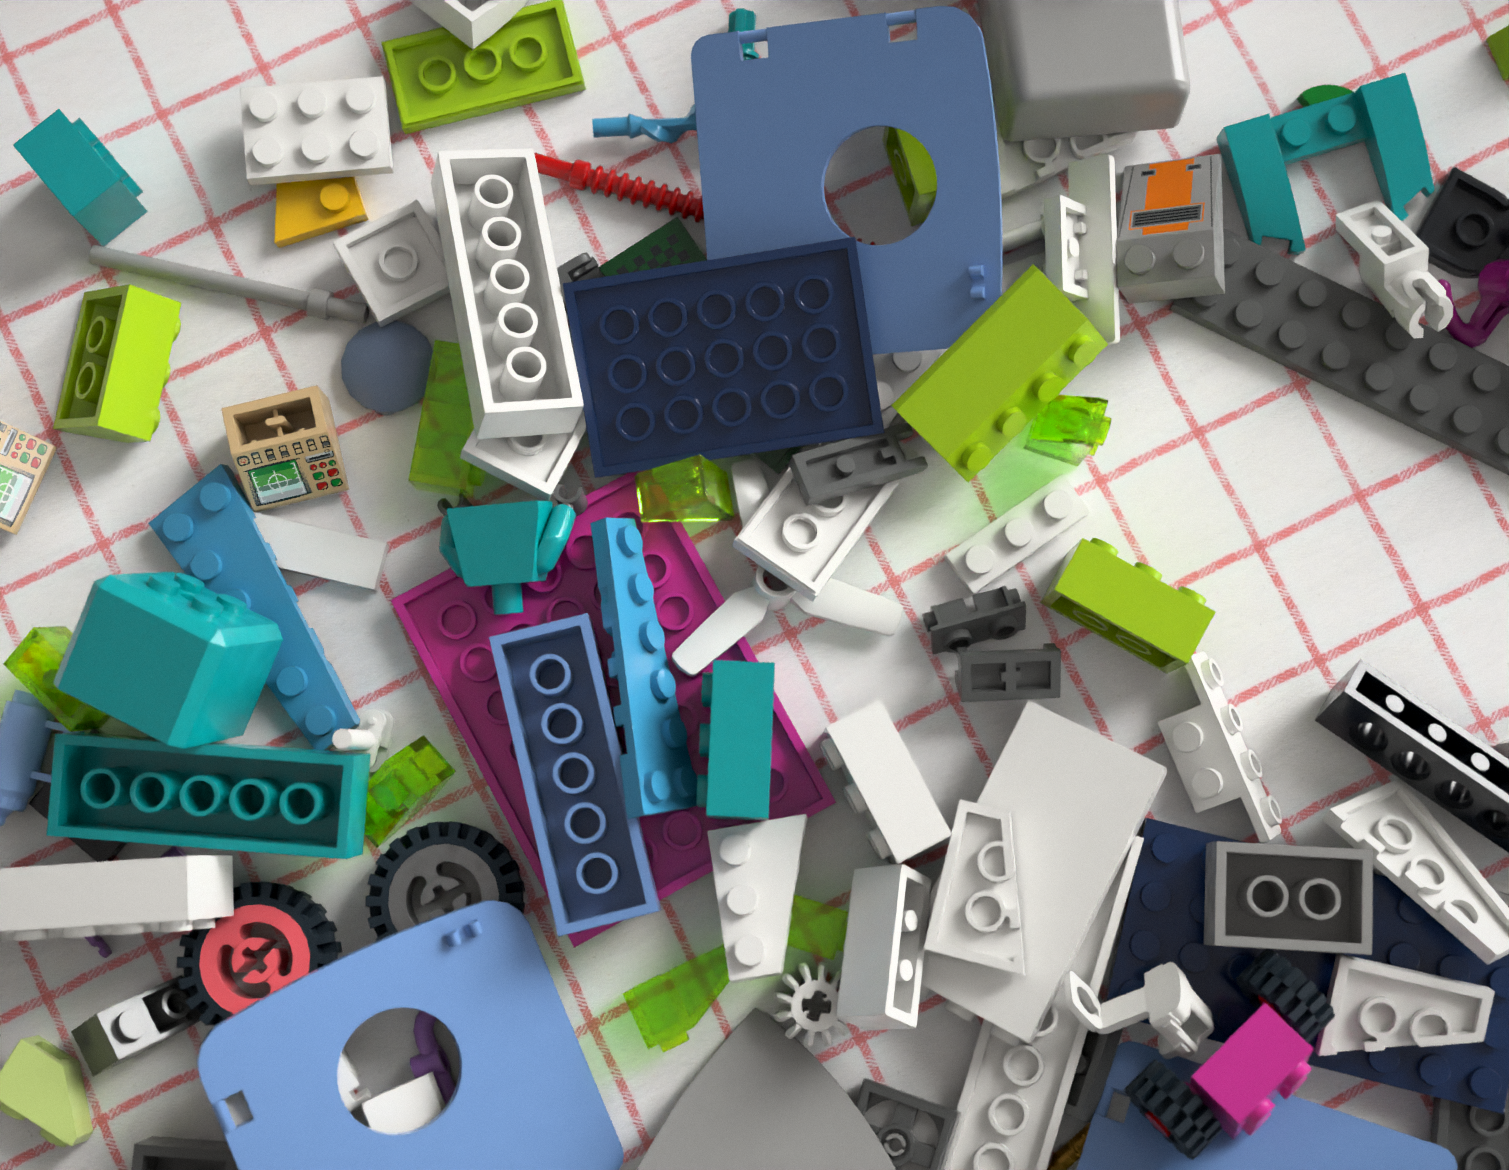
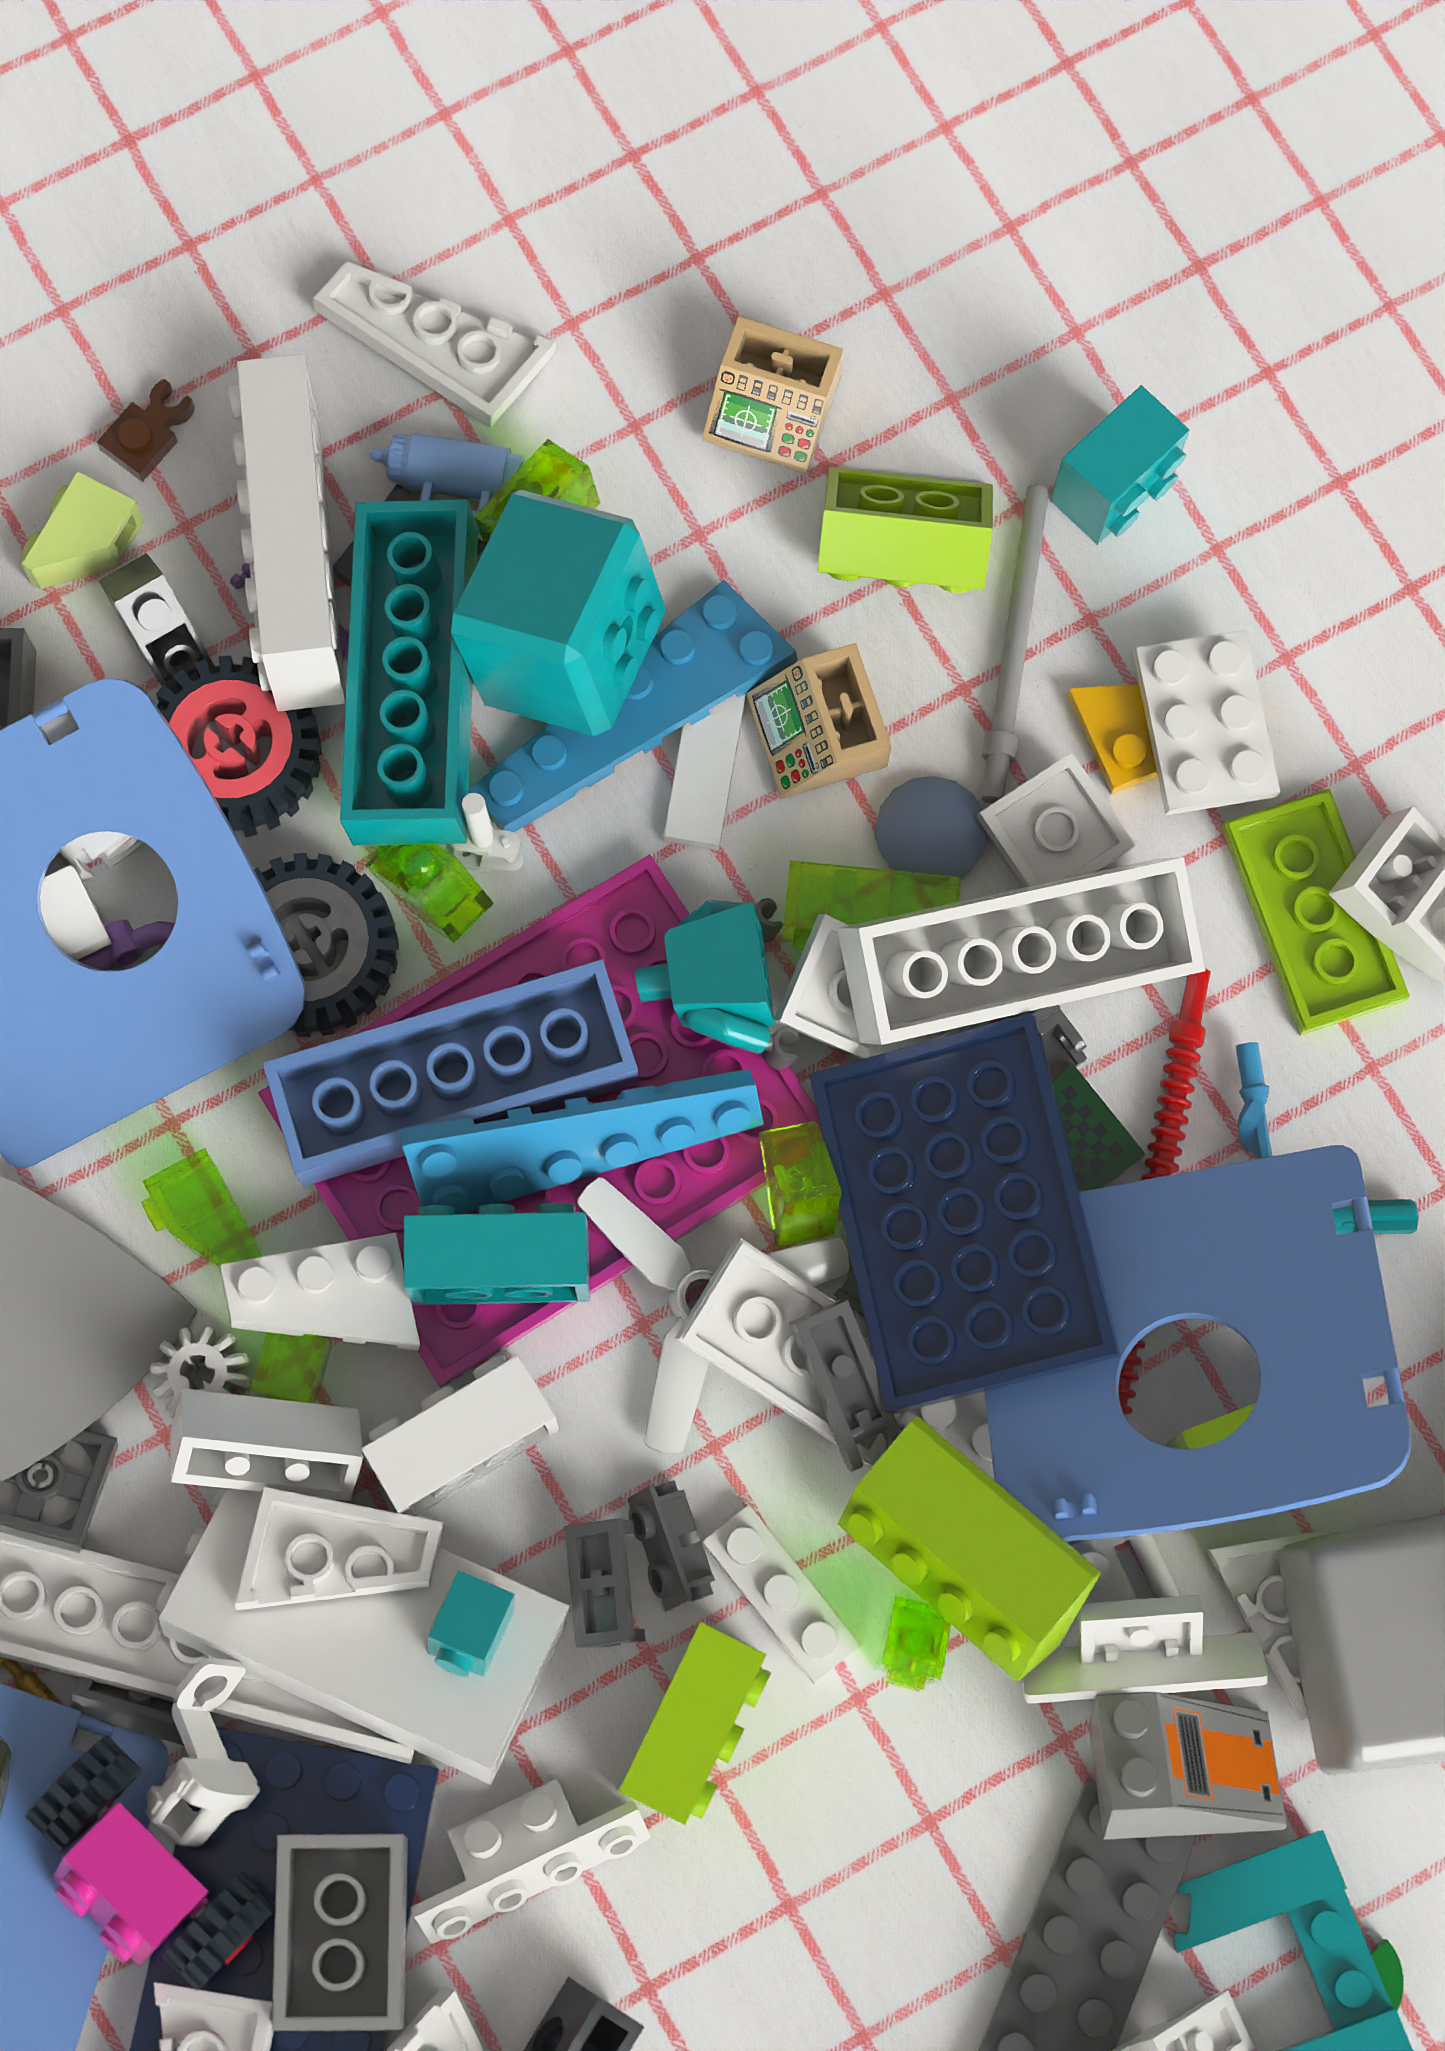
camera: 85 degrees right, 5 degrees down
none -> teal brick [428,1570,515,1677]

